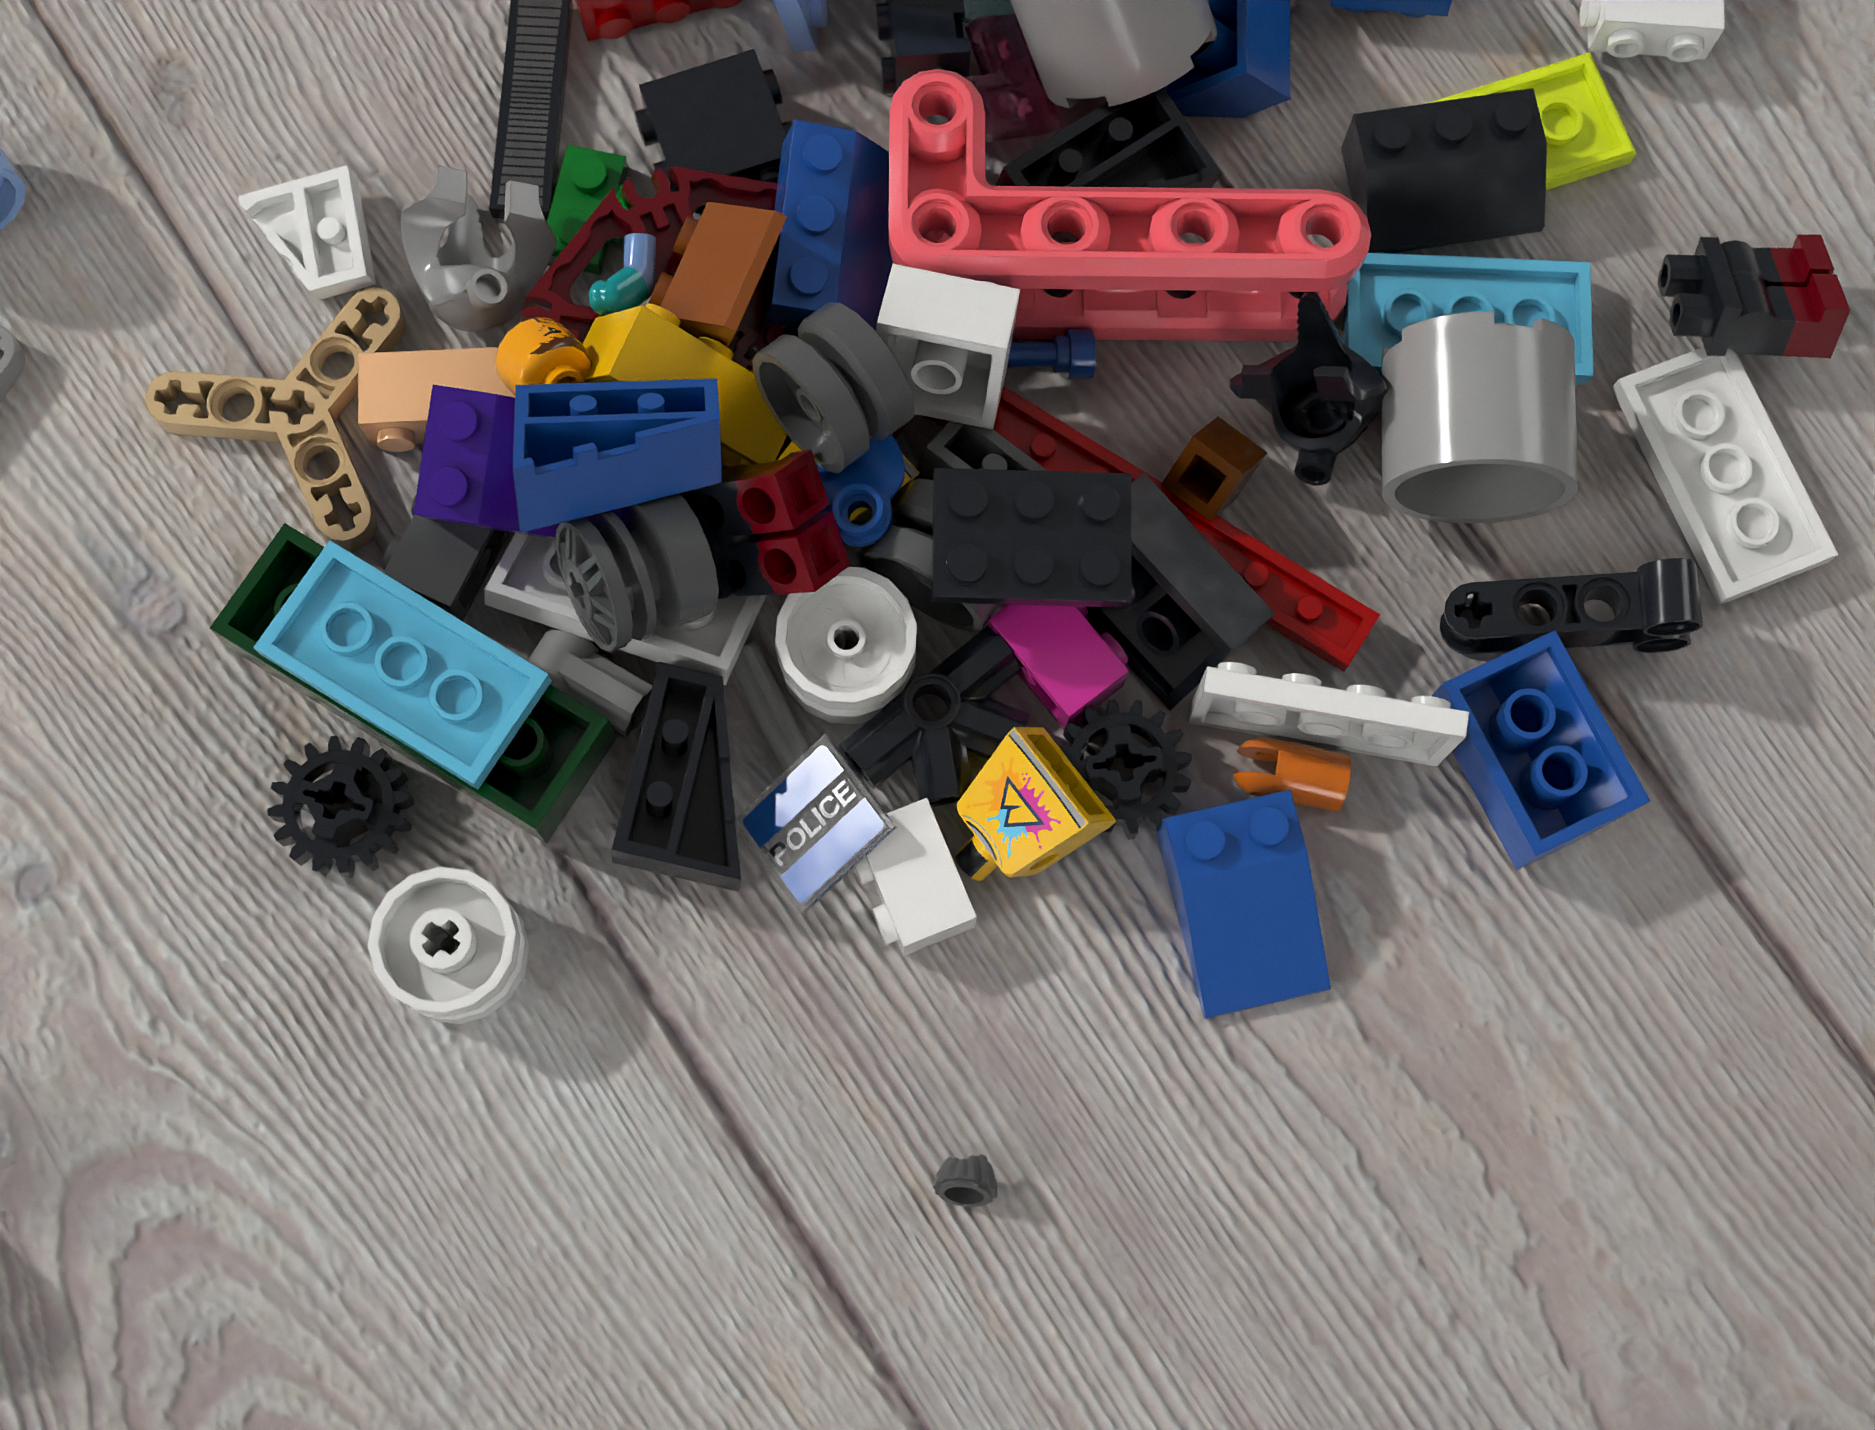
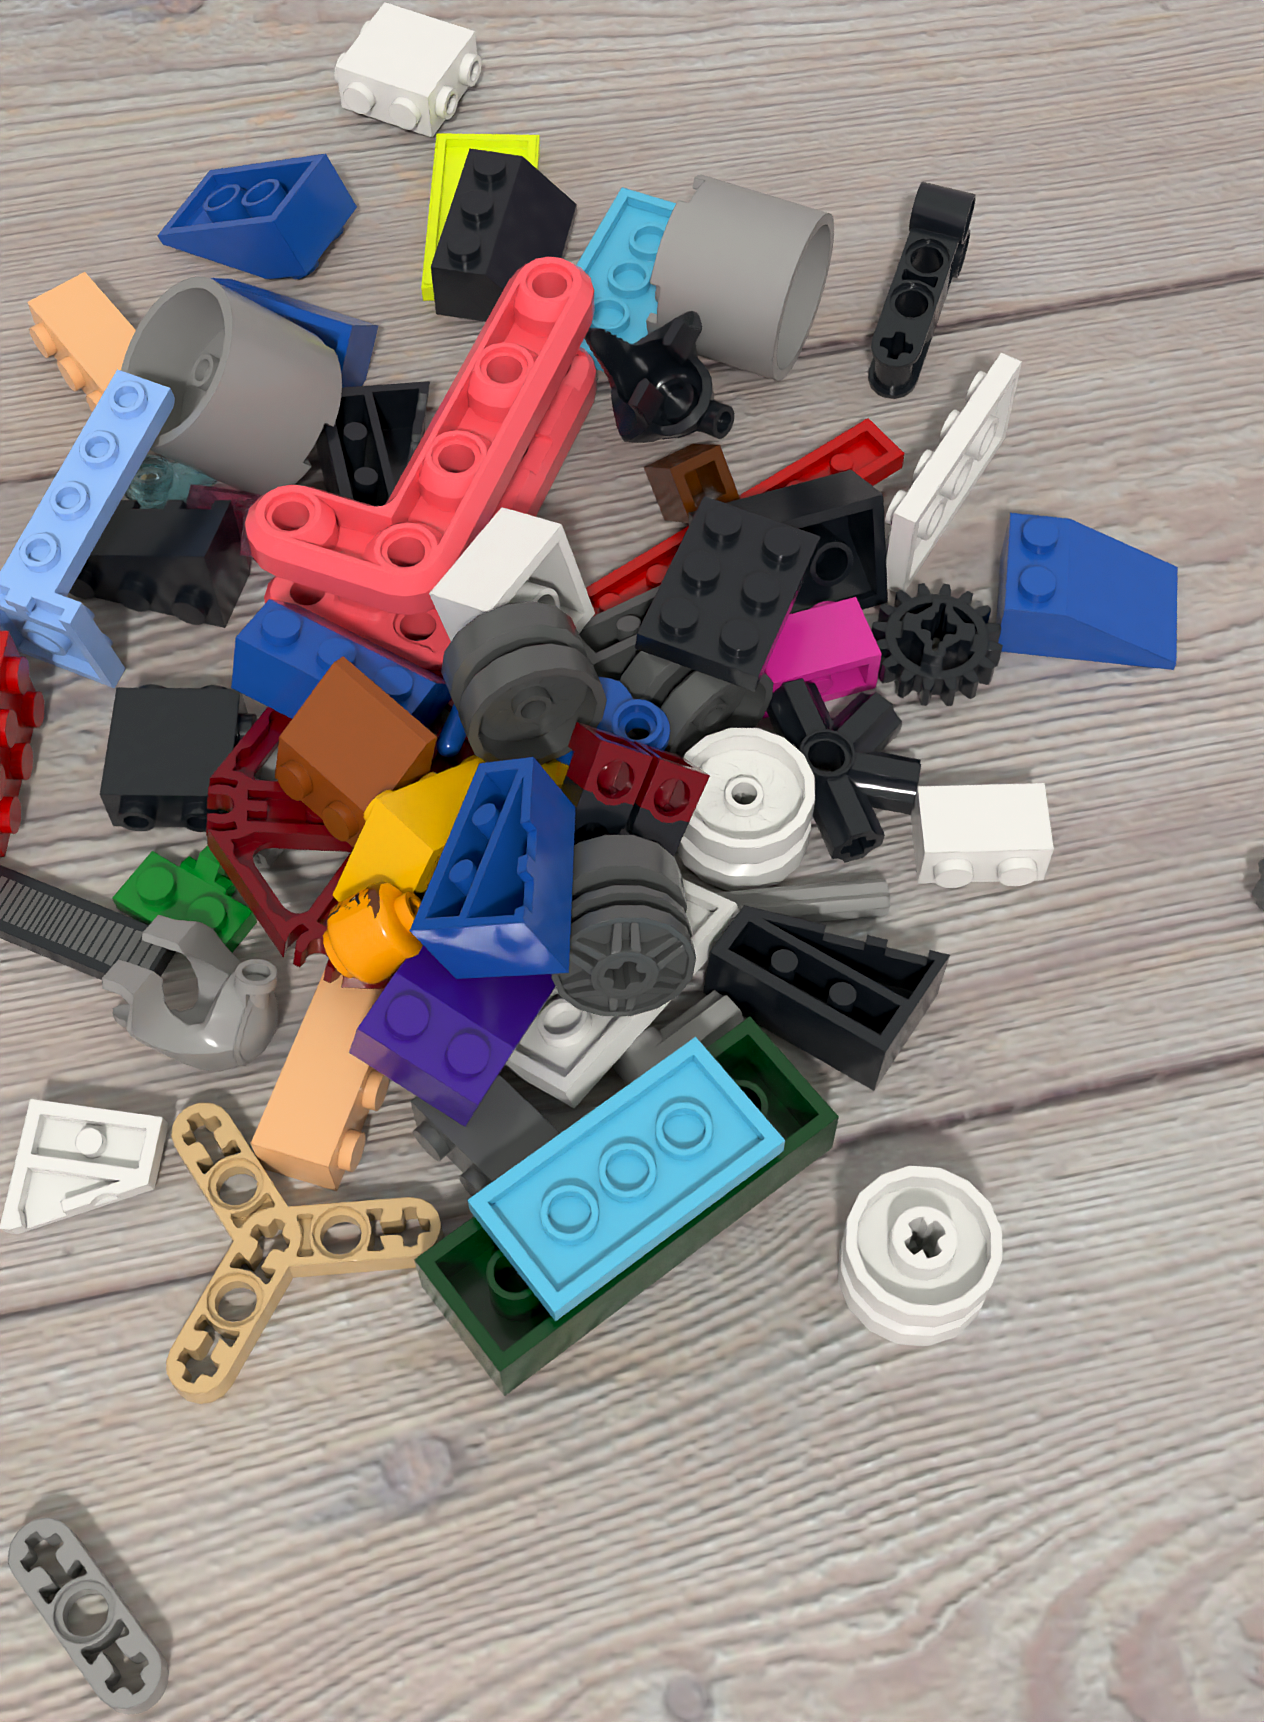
camera: 65 degrees left, 15 degrees down
black gear [267,735,415,878] -> none
arm [589,233,656,315] -> none
piece [735,734,897,915] -> none
yellow torso [955,727,1116,881] -> none
orange piece [1233,737,1351,812] -> none
blue slope [1432,630,1650,871] -> none
white plate [1611,347,1838,606] -> none
black hips [1657,234,1850,358] -> none

